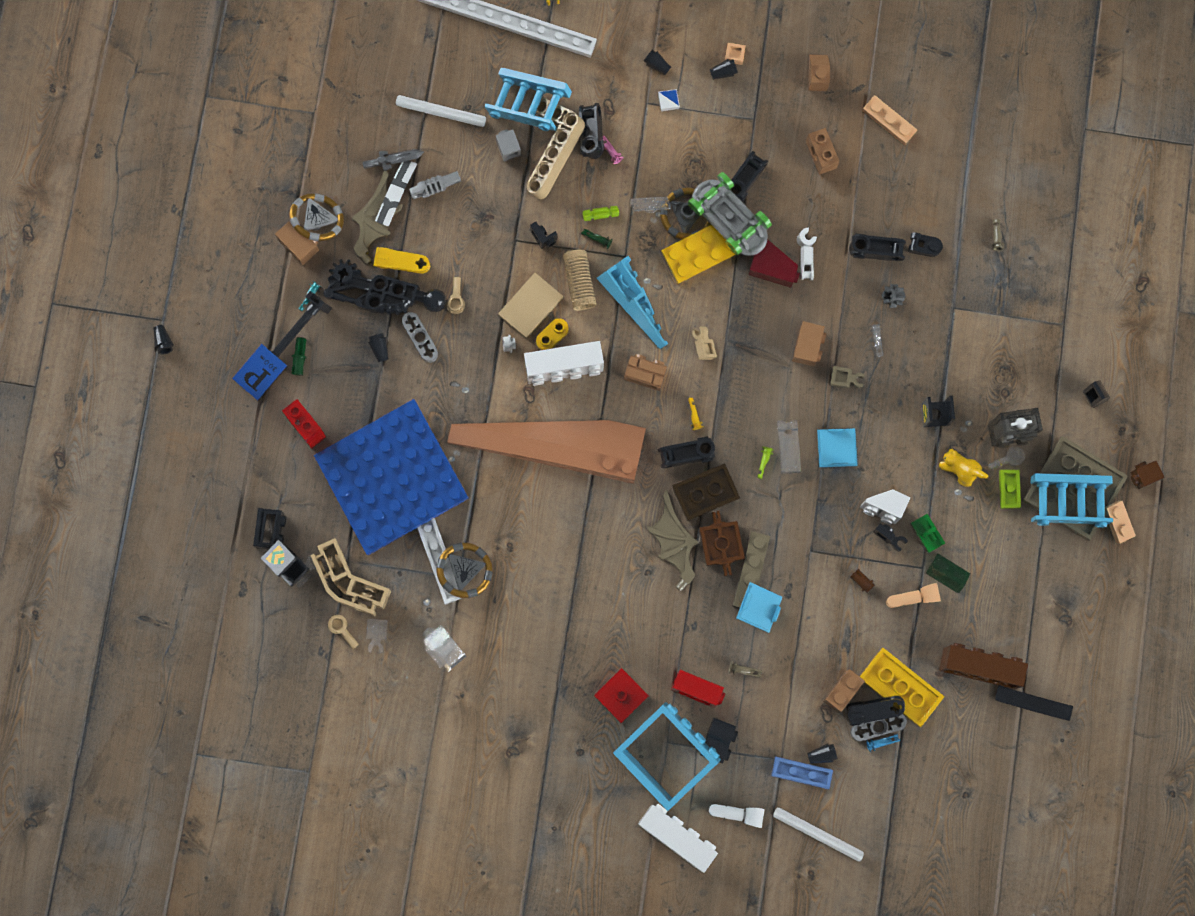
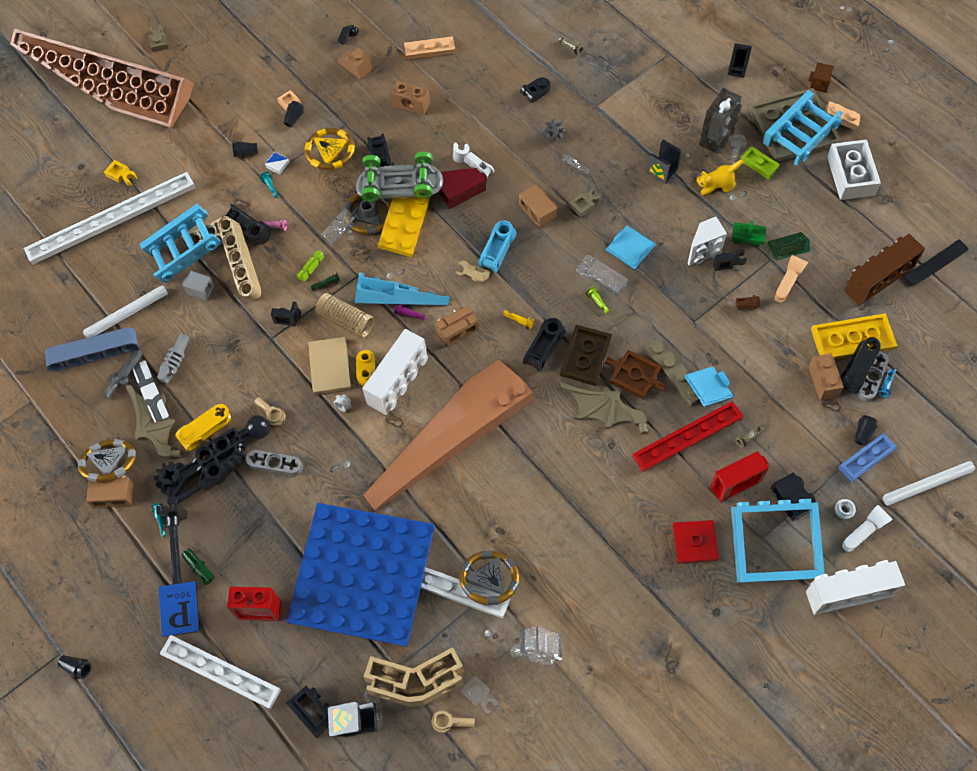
camera: 40 degrees left, 15 degrees down
black cone [368,333,389,362] -> none
black piece [849,233,906,261] -> none
none -> sand blue beam [44,328,138,372]
none -> white plate [160,635,281,710]
none -> teal piece [260,172,279,198]
none -> piece [304,128,355,170]
none -> black arm [338,25,359,45]
none -> magenta piece [394,304,425,321]
none -> medium azure piece [478,220,517,273]
none -> red plate [632,401,743,473]
none -> white brick [827,140,881,200]
none -> white plate [835,499,856,519]

